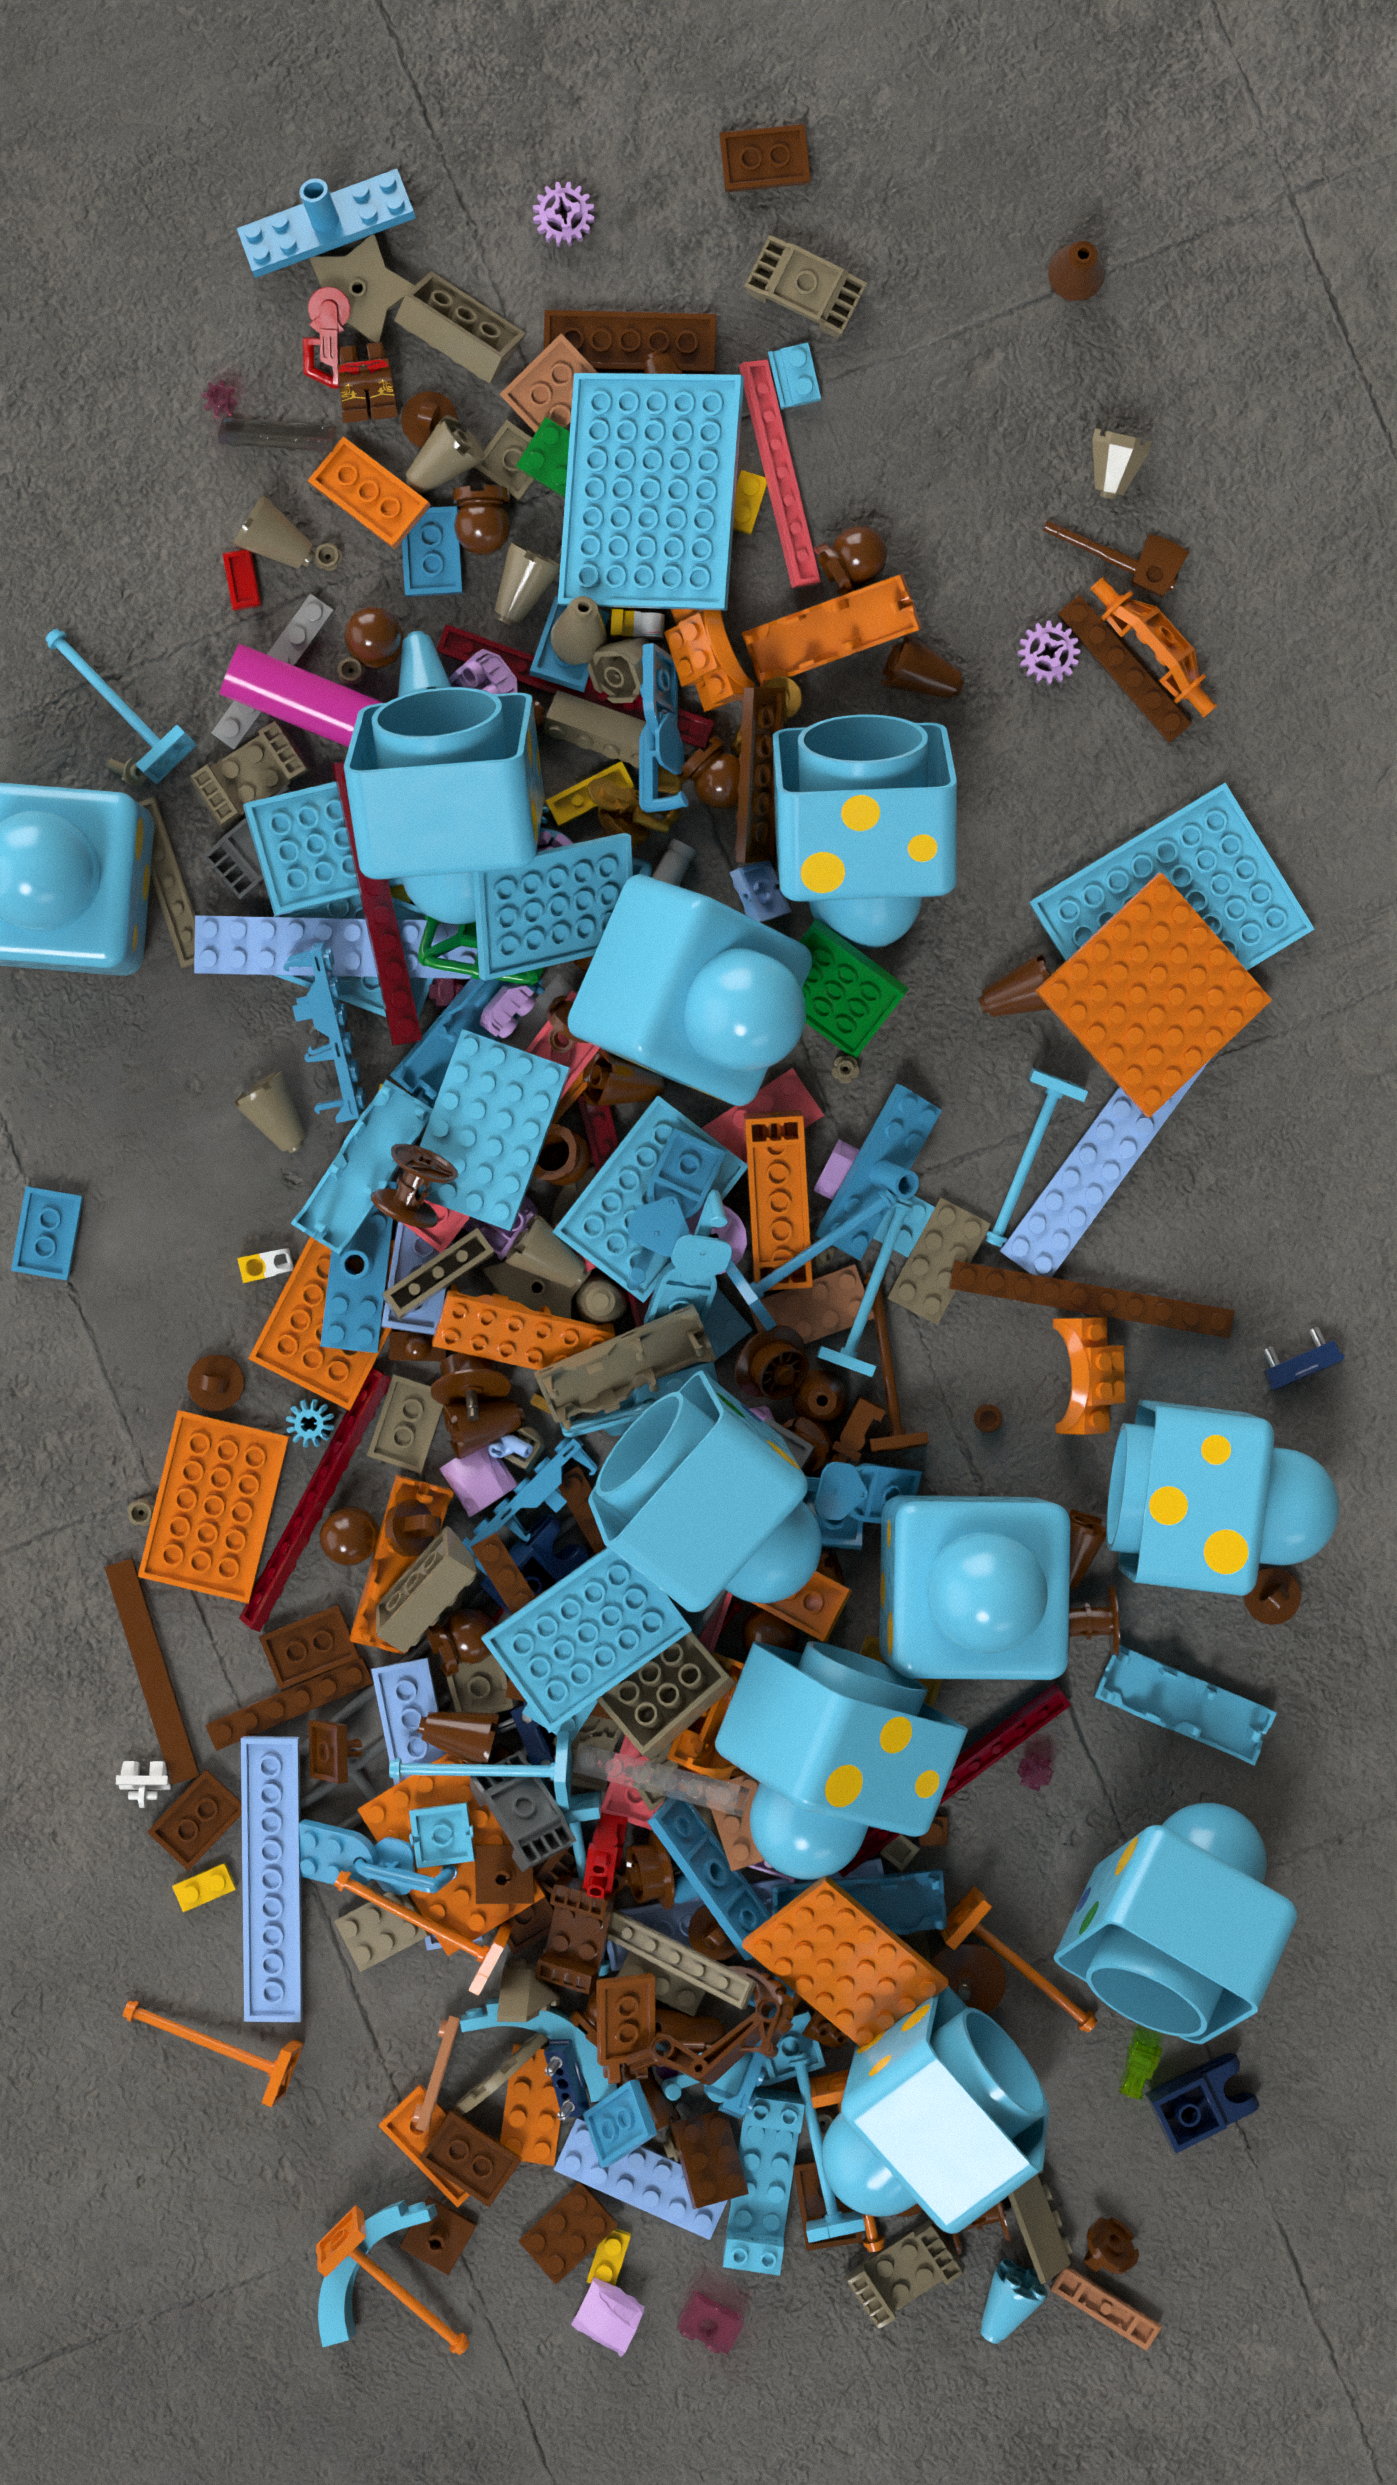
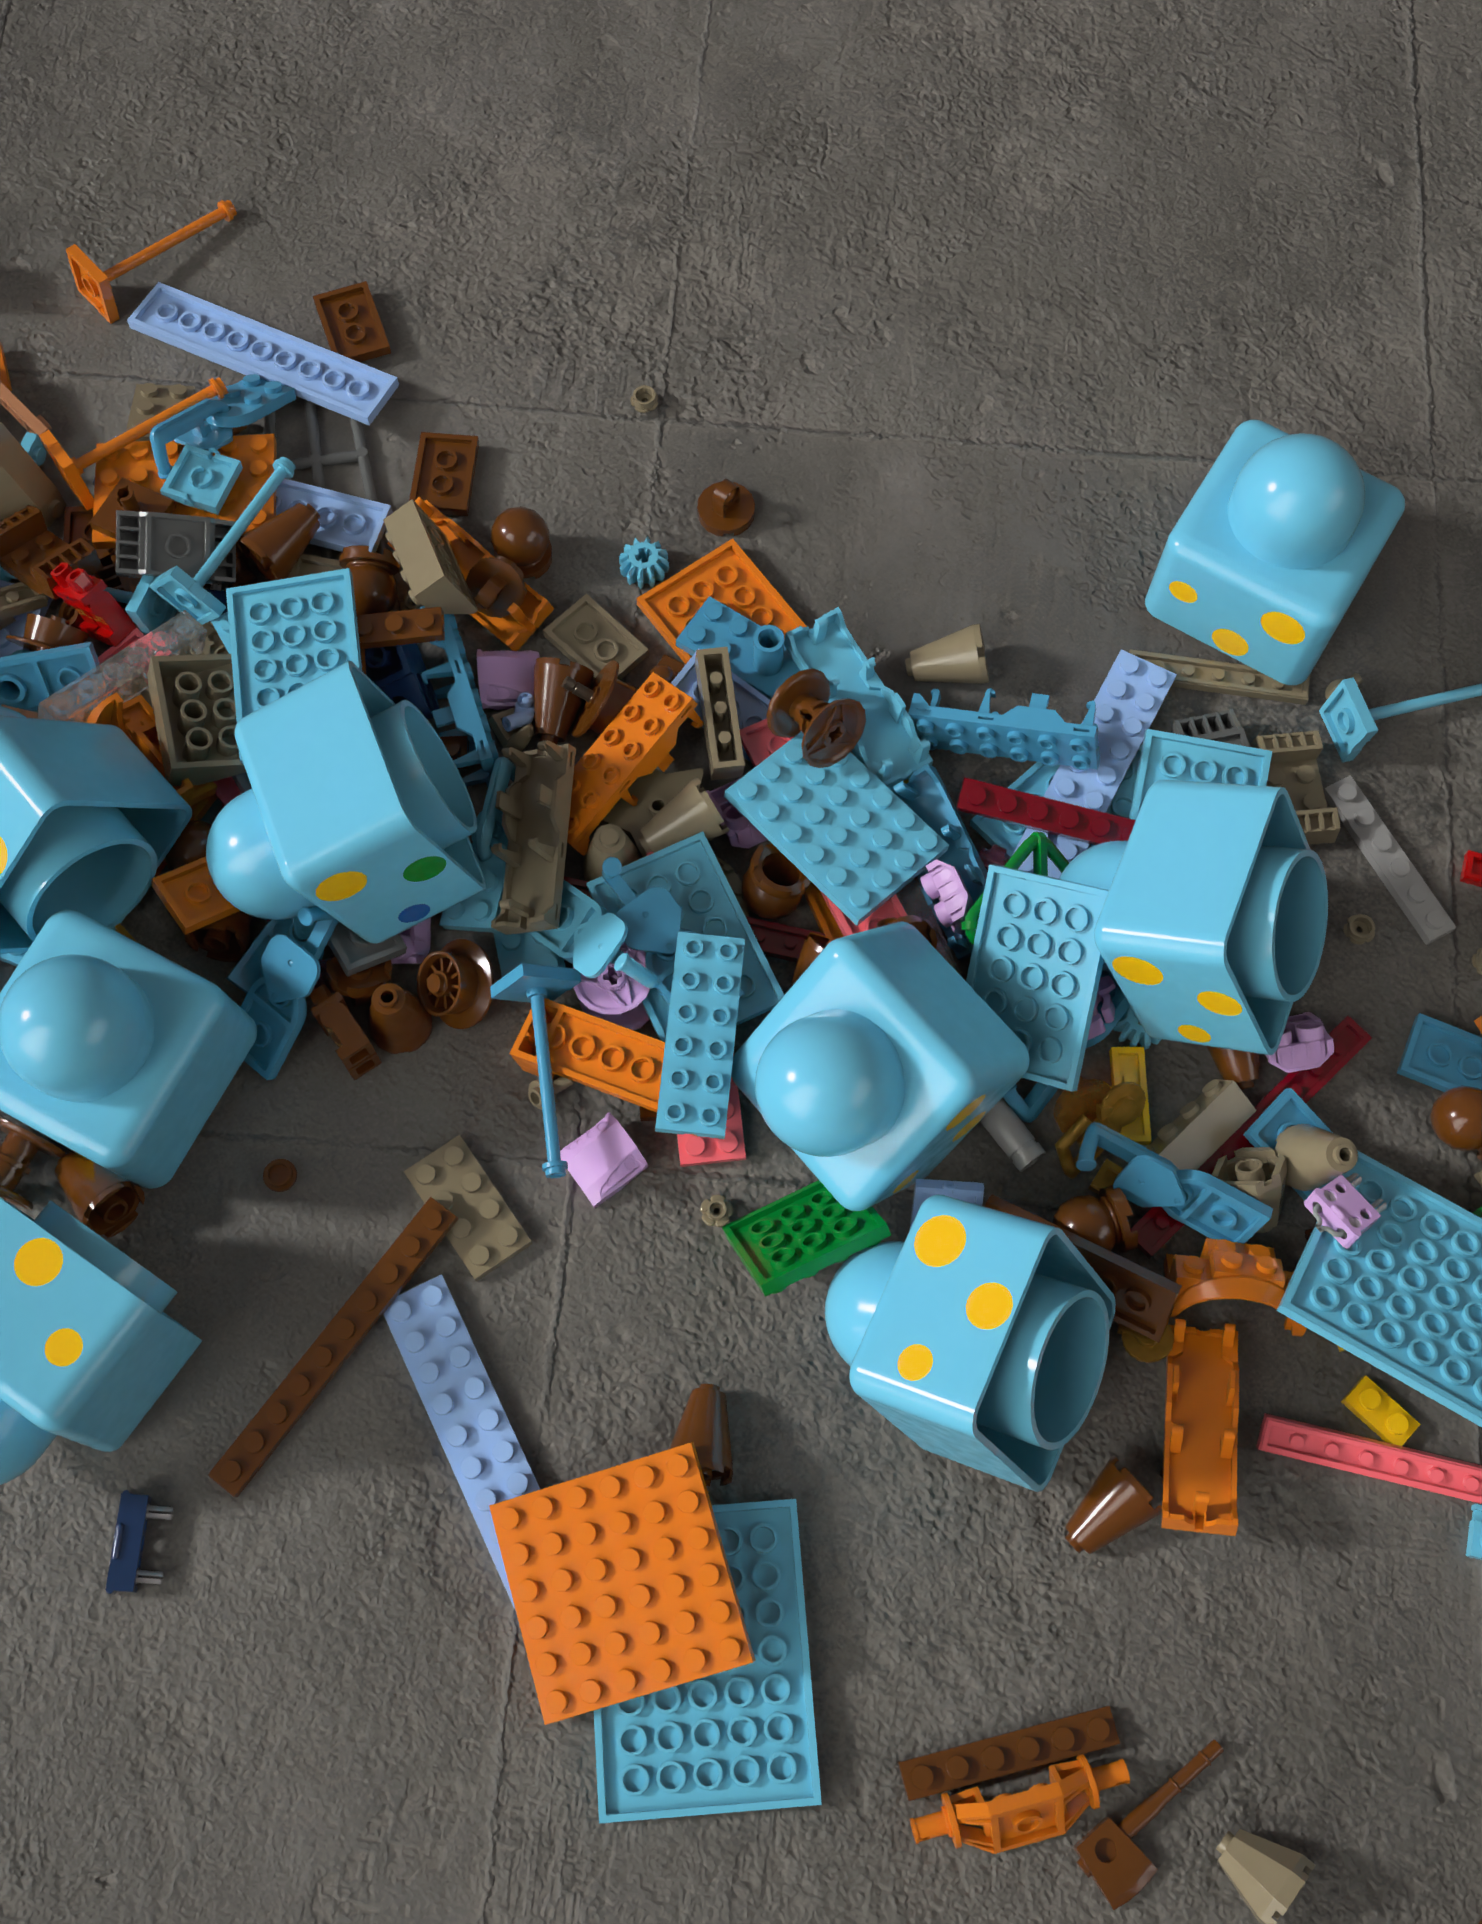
camera: 115 degrees right, 20 degrees down
dark azure plate [11,1186,84,1281] -> none
reddish brown tile [104,1558,200,1785] -> none
white hips [116,1761,172,1808] -> none
orange plate [138,1410,290,1604] -> none
yellow plate [172,1862,237,1912] -> none
reddish brown plate [205,1656,374,1751] -> none
dark pink piece [219,643,383,747] -> none
leg [237,1248,294,1284] -> none
dark red plate [239,1367,392,1632] -> none
reddish brown tile [309,1719,362,1784] -> none
reddish brown tile [344,606,404,669] -> none
medium azure cone [398,631,451,697] -> none
dark tan cone [494,542,560,626] -> none
leg [611,609,665,640] -> none
nougat plate [748,1264,874,1344] -> none
reddish brown tile [814,526,887,596] -> none
dark azure plate [814,1083,942,1260] -> none
medium azure tile [816,1197,913,1377] -> none
reddish brown tile [864,1273,929,1454] -> none
medium azure plate [873,1195,935,1258] -> none
medium azure tile [986,1067,1088,1247] -> none
lavender gear [1017,621,1080,685] -> none
orange piece [1052,1317,1125,1435] -> none
none -> medium azure piece [655,931,745,1139]
none -> lavender piece [1304,1173,1387,1249]

